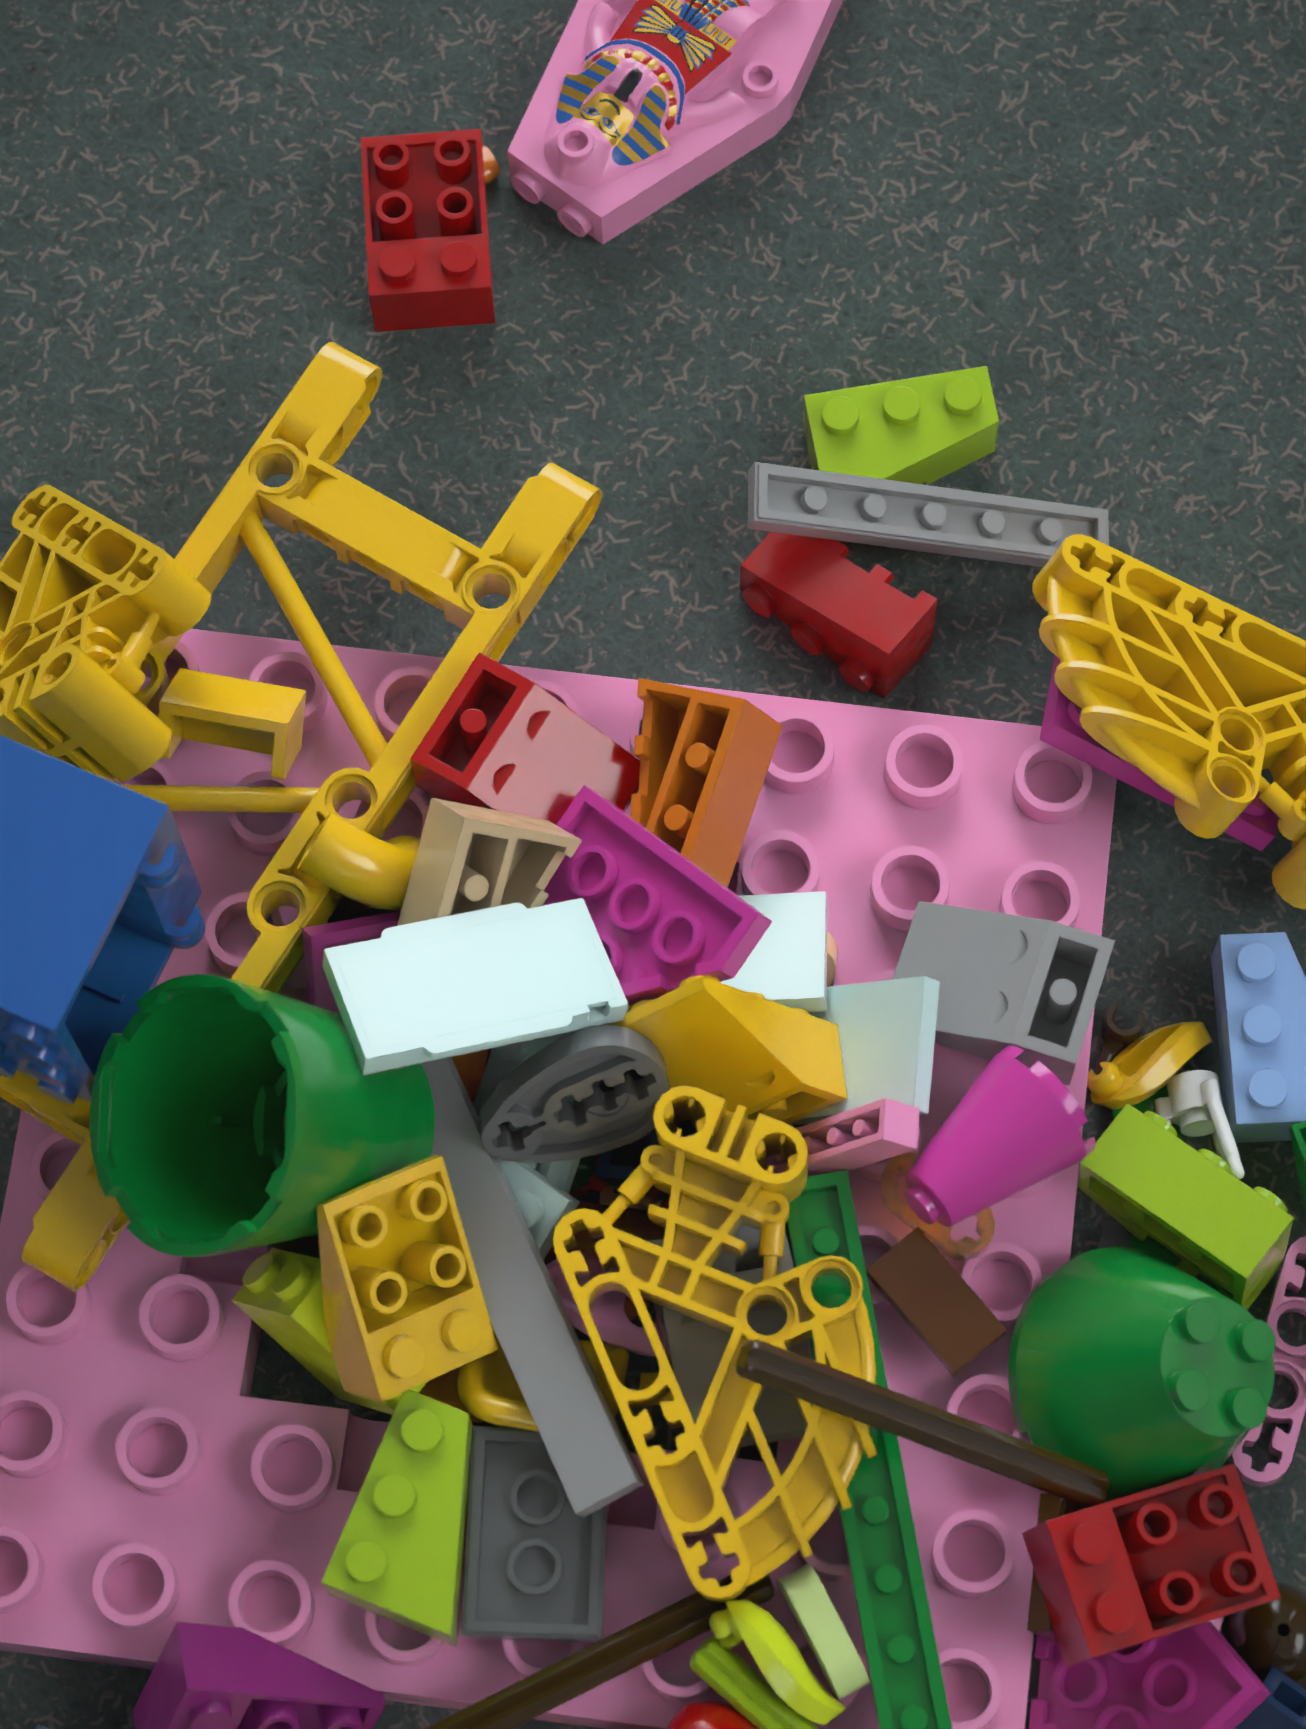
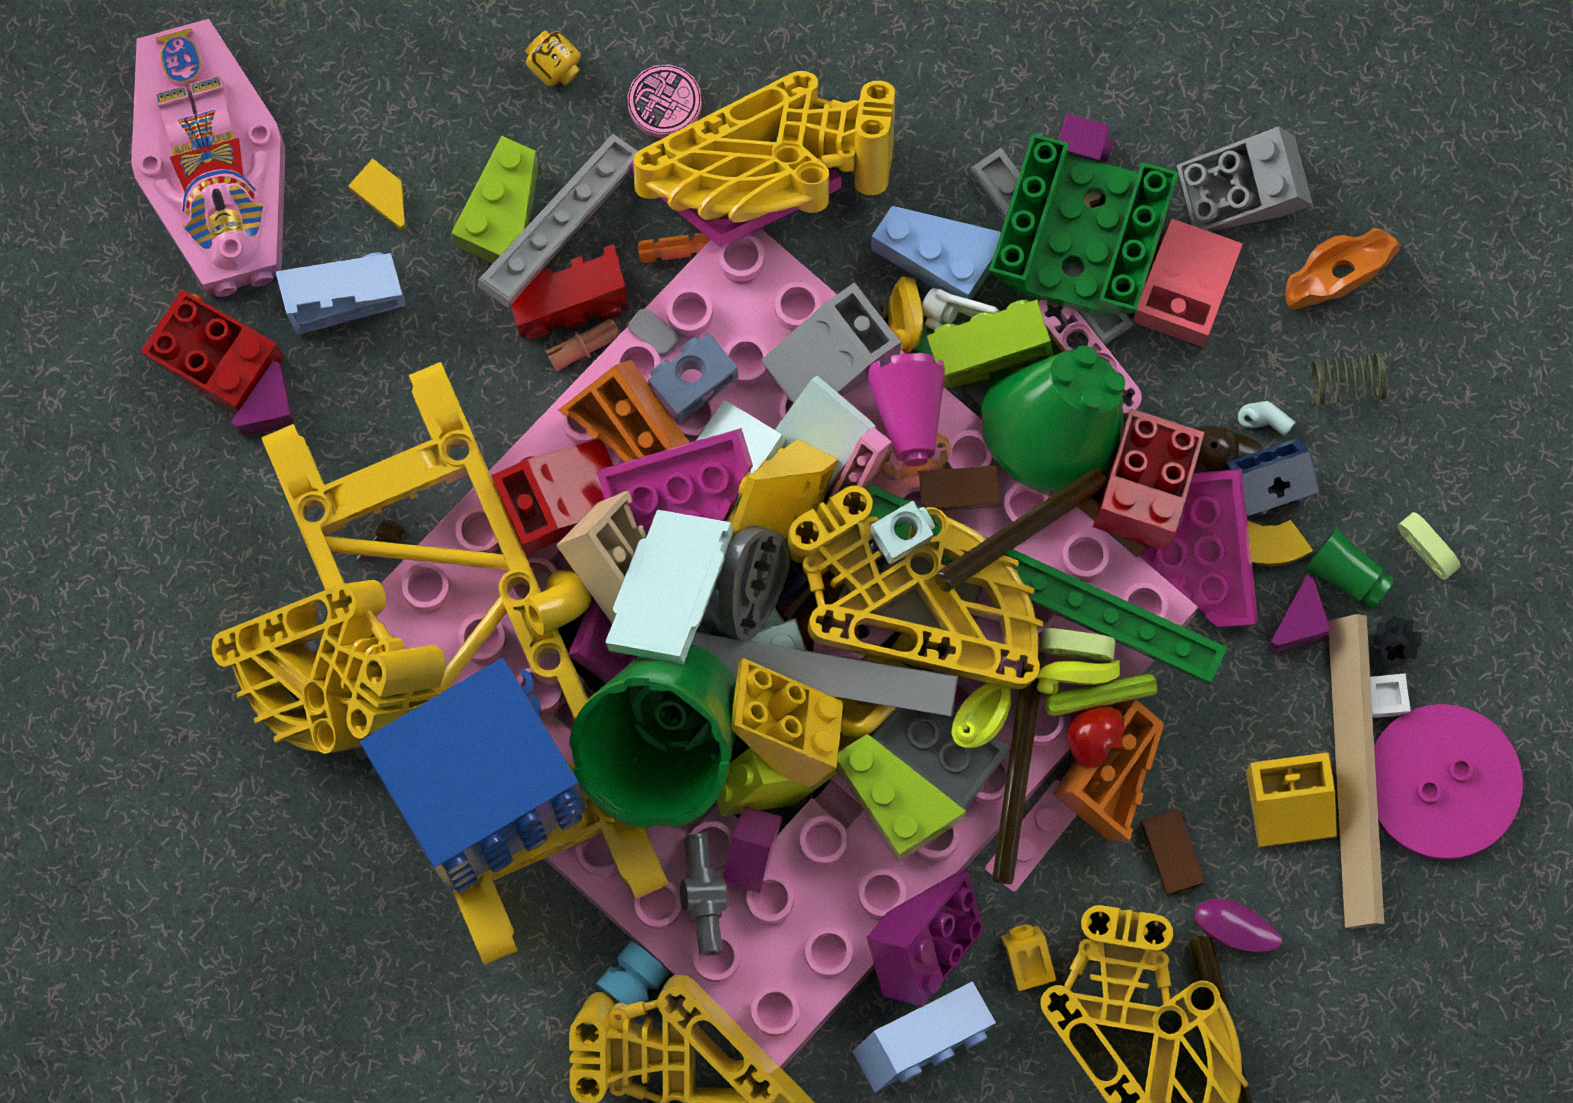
camera: 55 degrees left, 5 degrees up
yellow panel [158,668,306,780] -> none
none -> magenta slope [231,360,295,436]
none -> light blue wedge [275,252,406,335]
none -> yellow tile [348,158,406,231]
none -> dark brown hand [355,520,405,564]
none -> yellow head [525,30,581,86]
none -> nougat axle [545,319,620,372]
none -> tile [627,65,702,139]
none -> light grey piece [629,309,679,356]
none -> orange axle [638,233,711,263]
none -> sand blue brick [648,332,739,424]
none -> dark grey pin [680,833,727,956]
none -> magenta slope [723,806,782,894]
none -> light aqua brick [869,501,935,565]
none -> neon yellow arm [951,683,1011,748]

